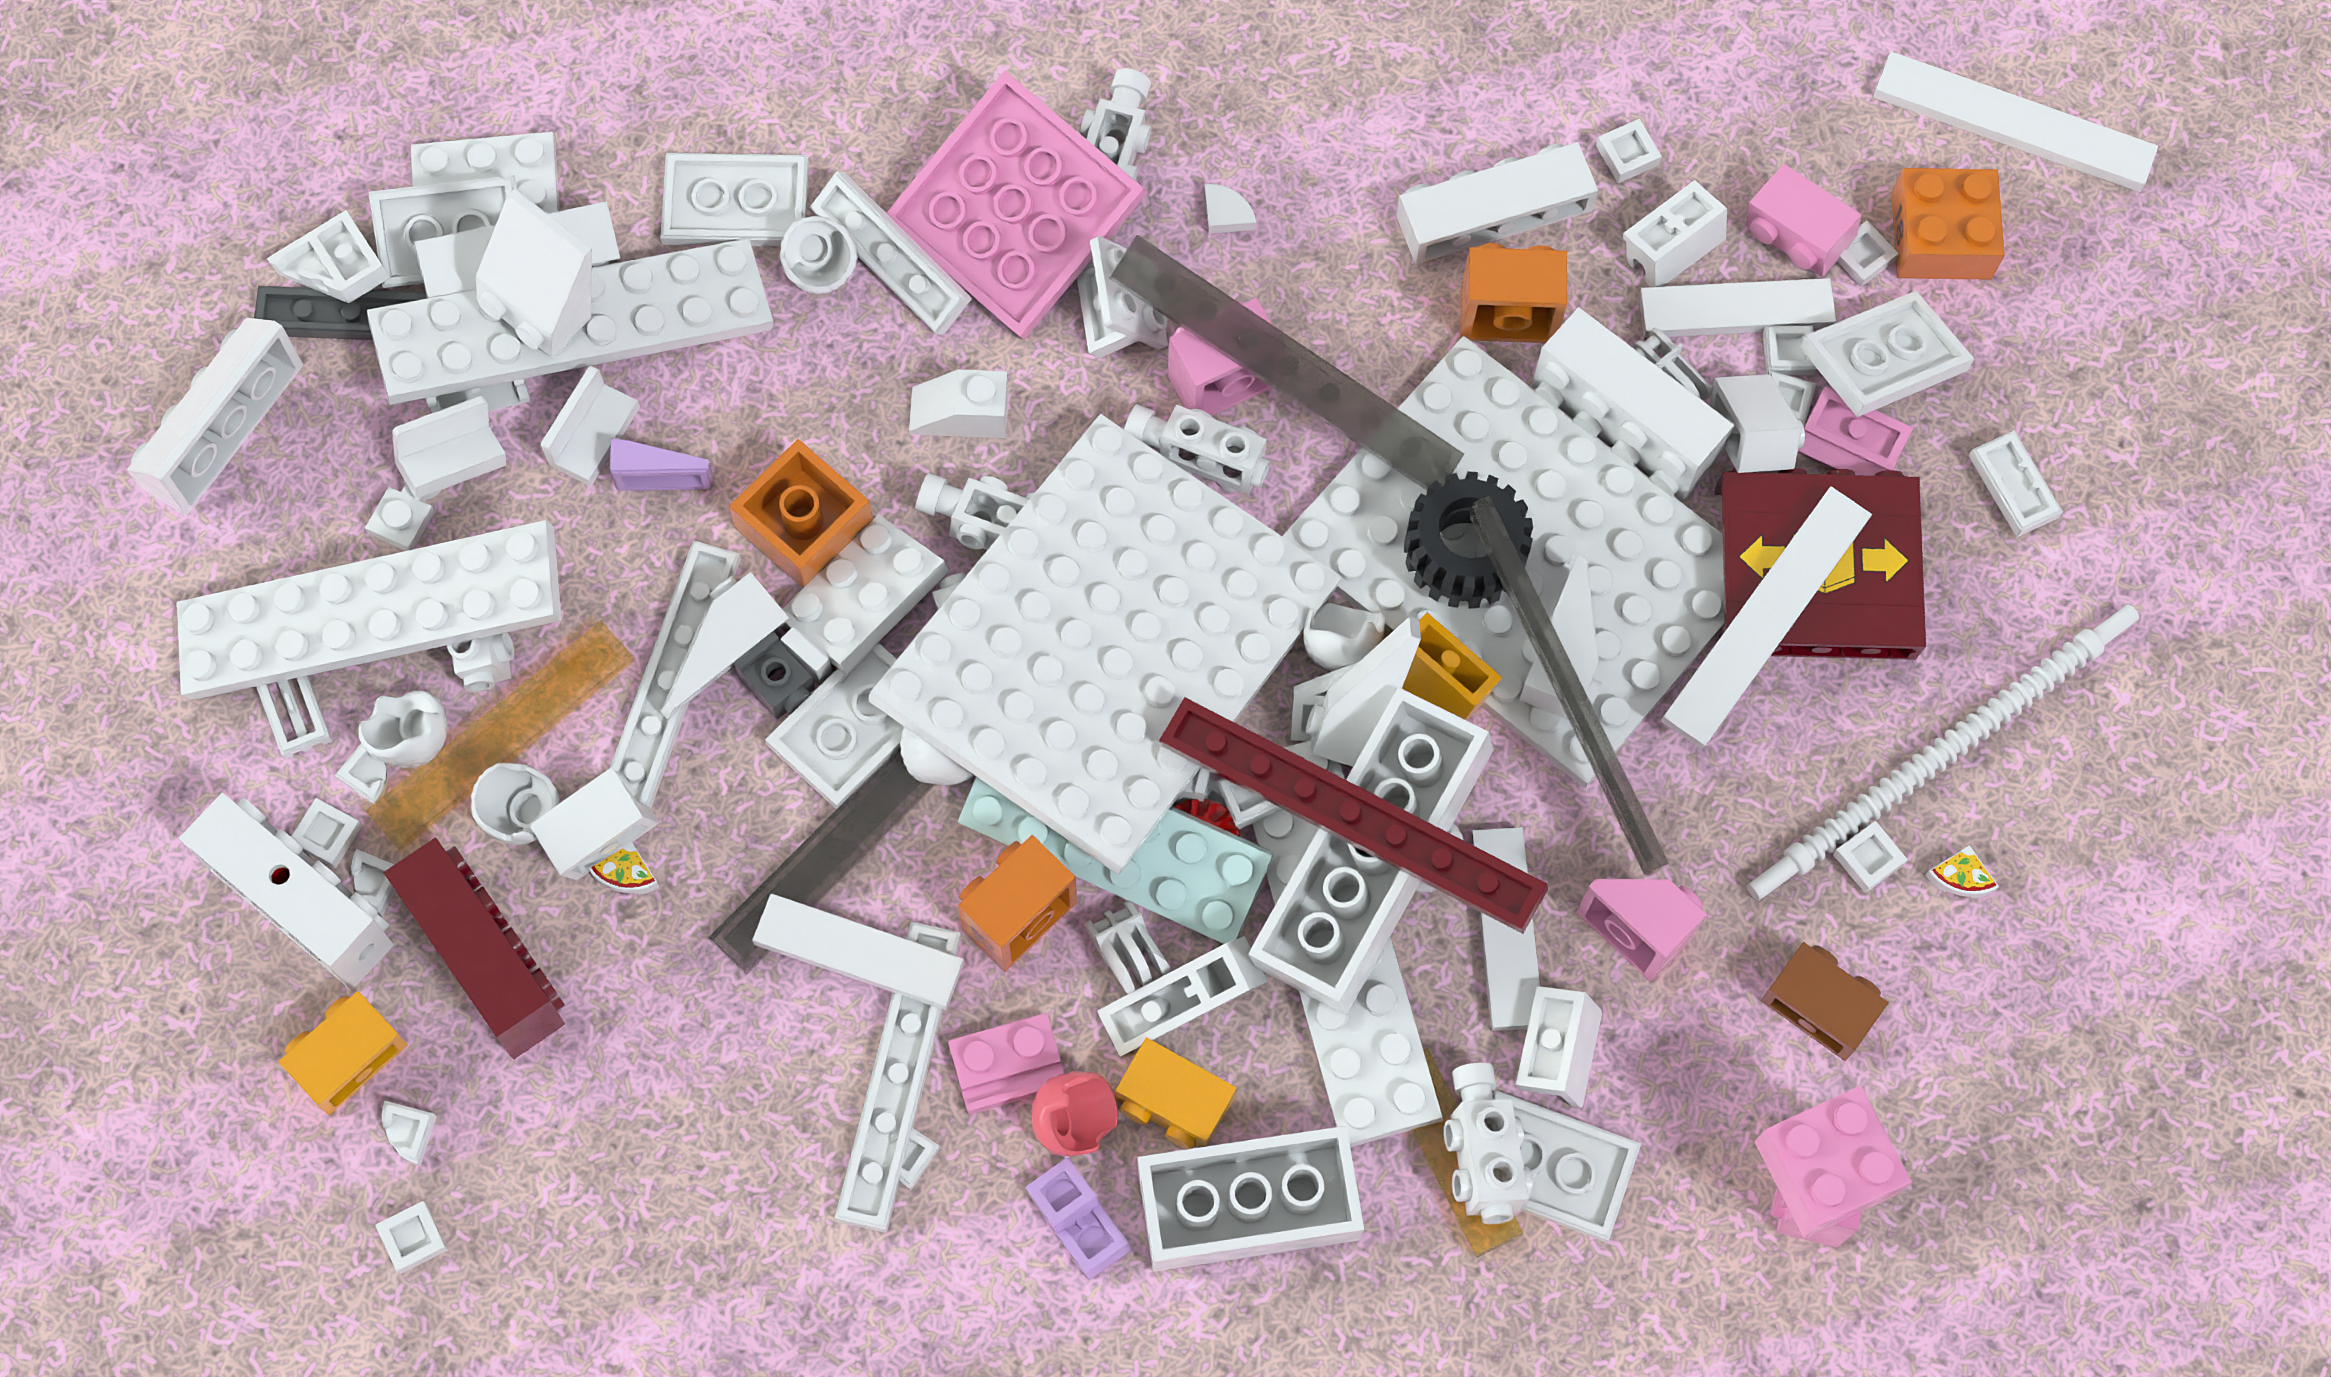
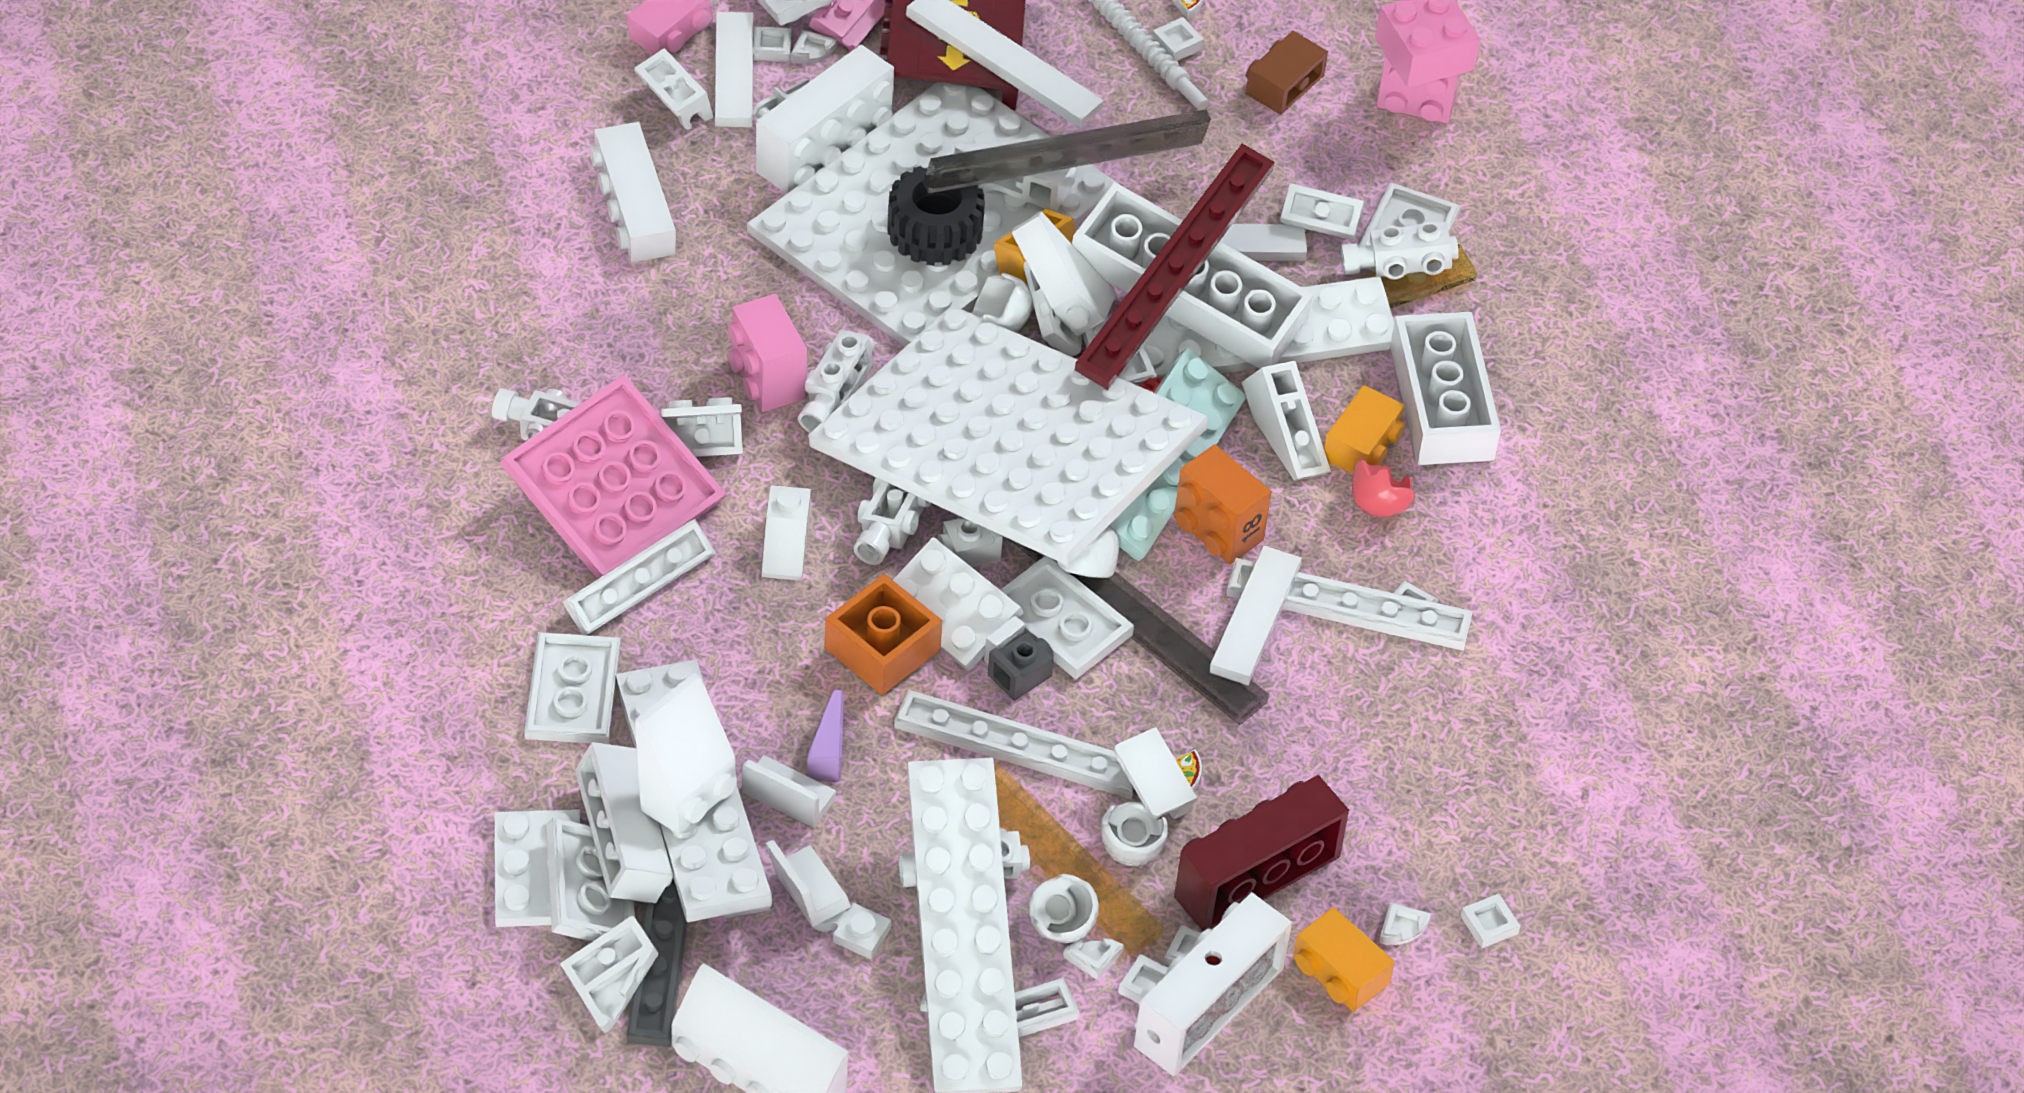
camera: 90 degrees left, 20 degrees down
white slope [660,572,789,719] -> none
white hair [780,216,858,295] -> none
bright pink plate [948,1013,1064,1115] -> none
lavender slope [1025,1157,1132,1280] -> none
white arm [1084,900,1170,994] -> none
clear smoke tile [1109,235,1464,490] -> none
white tile [1204,184,1256,234] -> none
orange brick [1460,243,1567,343] -> none
bright pink slope [1576,879,1708,982] -> none
white plate [1596,119,1662,183] -> none
white brick [1710,374,1805,473] -> none

